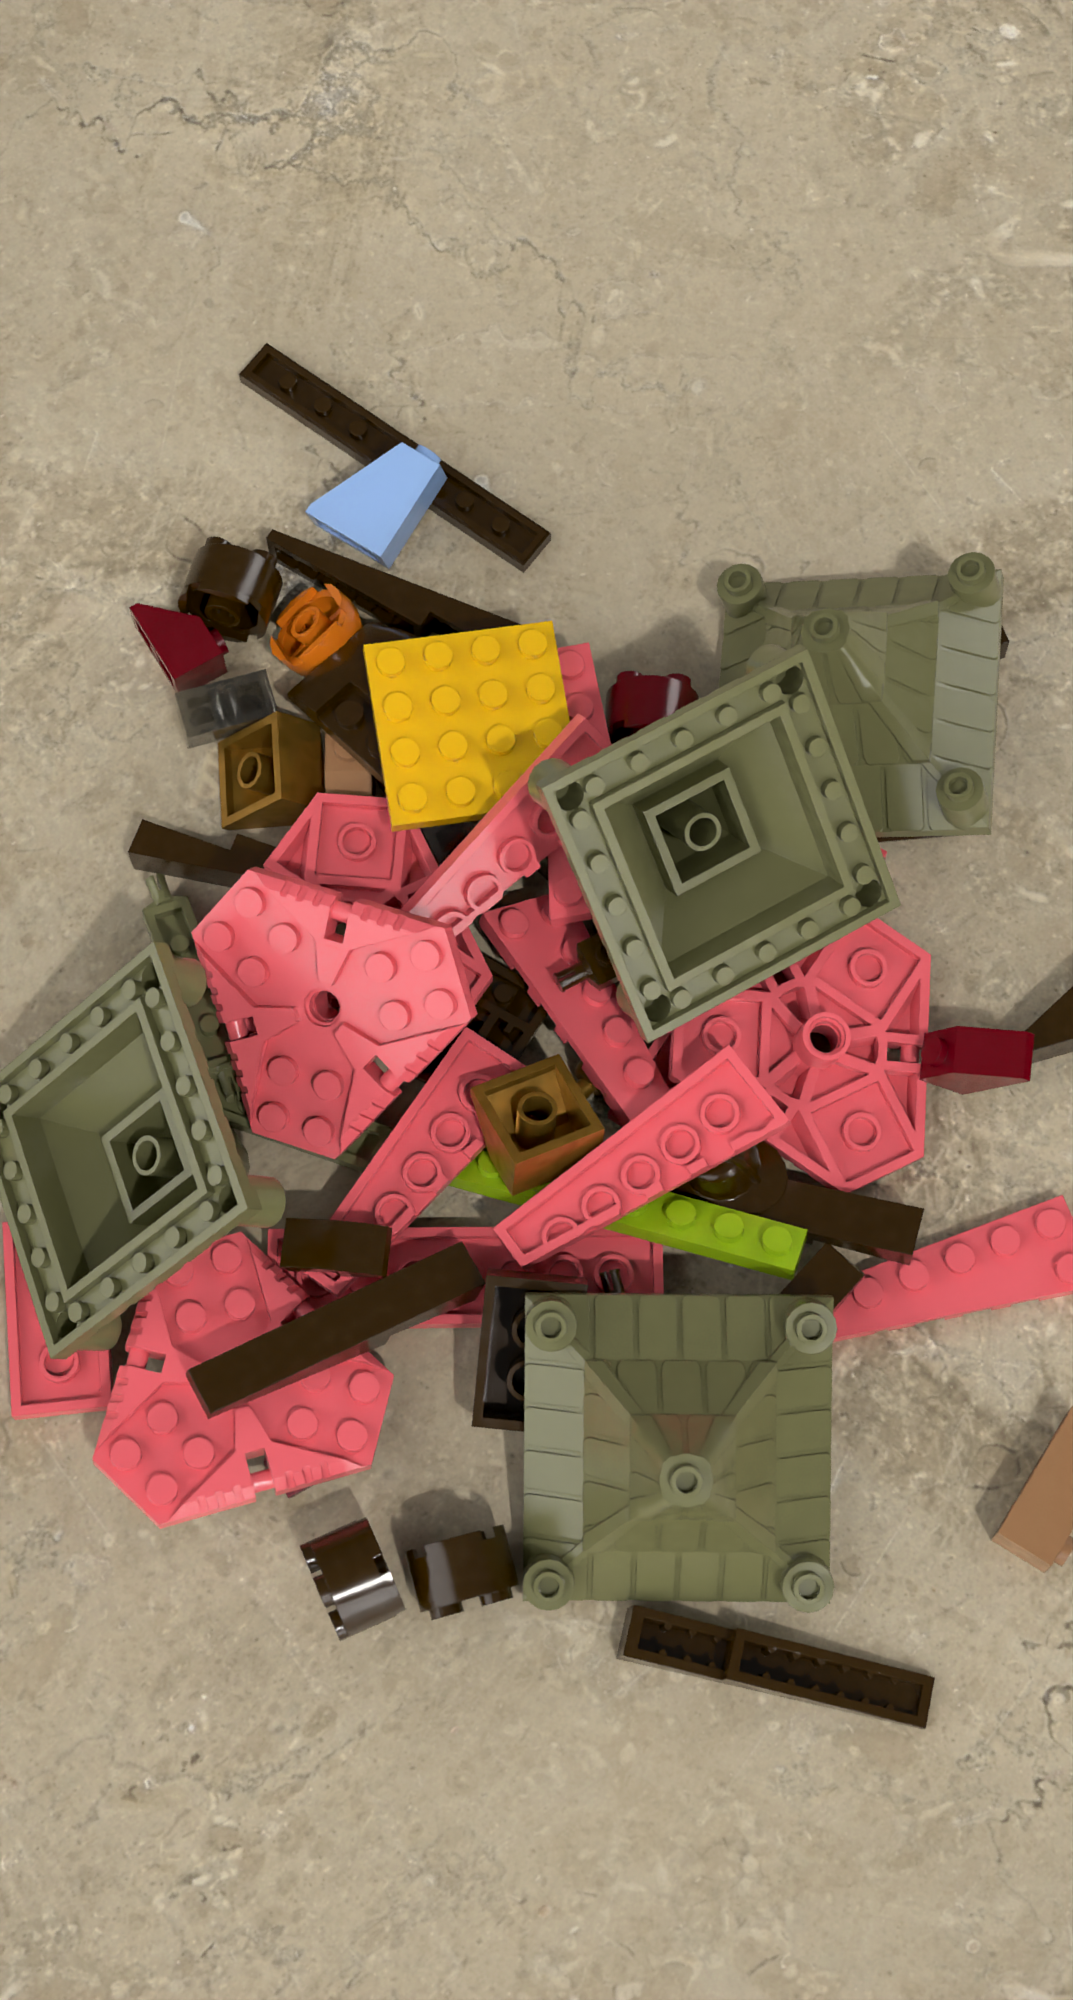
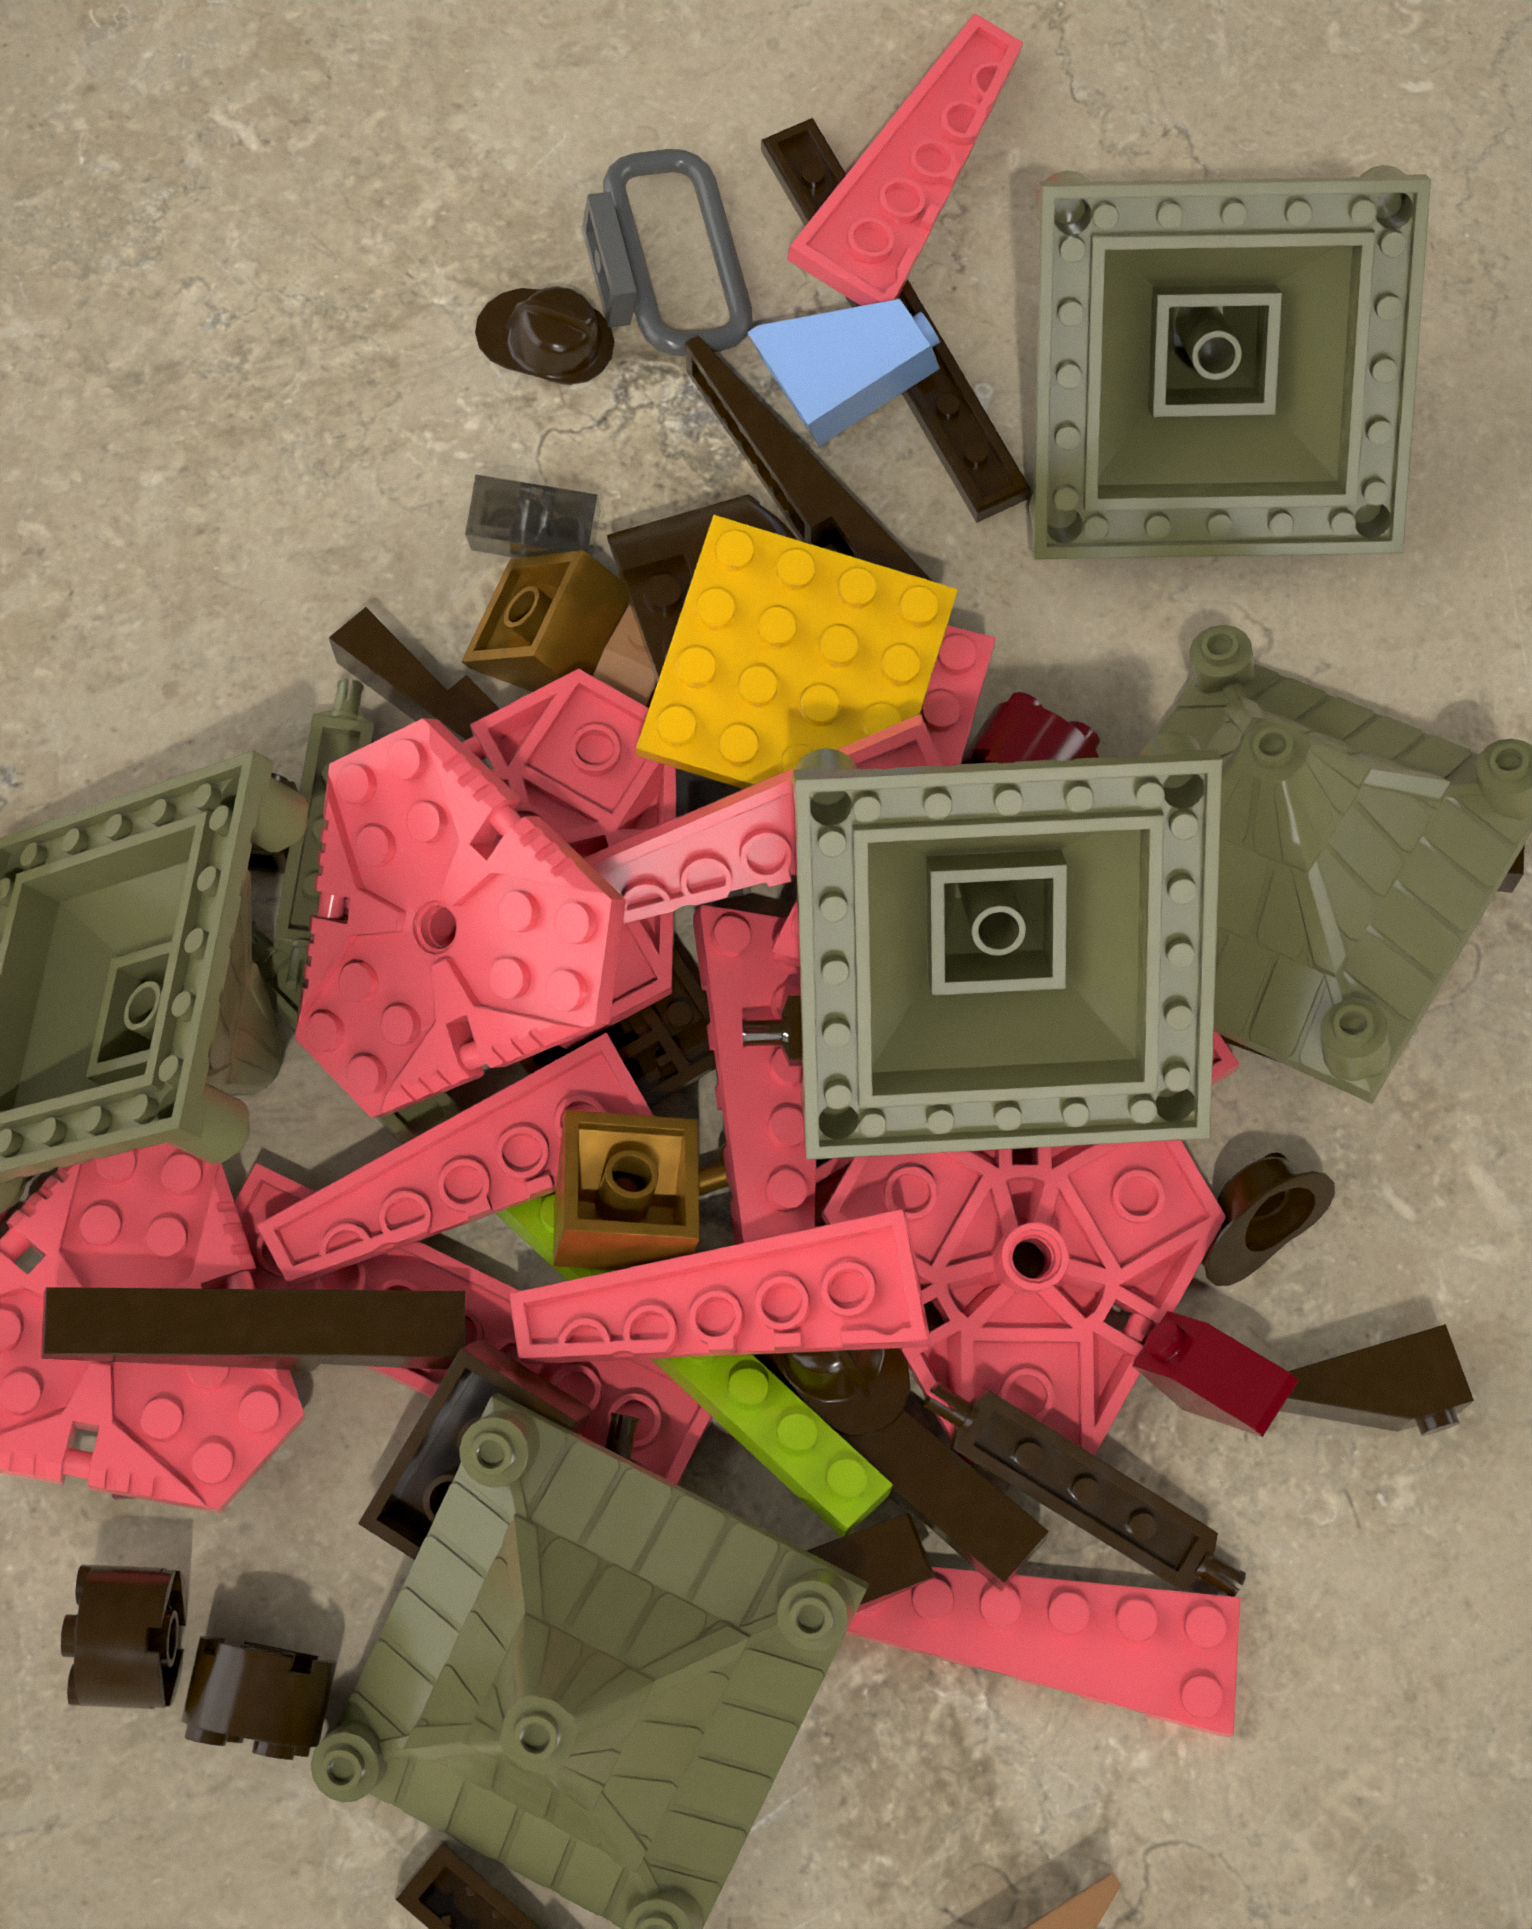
camera: 25 degrees right, 0 degrees up
dark red slope [129,603,229,698] -> none
dark brown brick [178,536,283,643] -> none
orange cylinder [270,584,363,677] -> none
dark brown slope [280,1218,392,1278] -> none
none -> dark brown piece [475,286,615,385]
none -> dark grey bar [582,149,753,356]
none -> coral wing [787,13,1023,306]
none -> dark brown plate [922,1382,1246,1597]
none -> olive piece [1029,165,1431,560]
none -> dark brown piece [1205,1152,1335,1286]

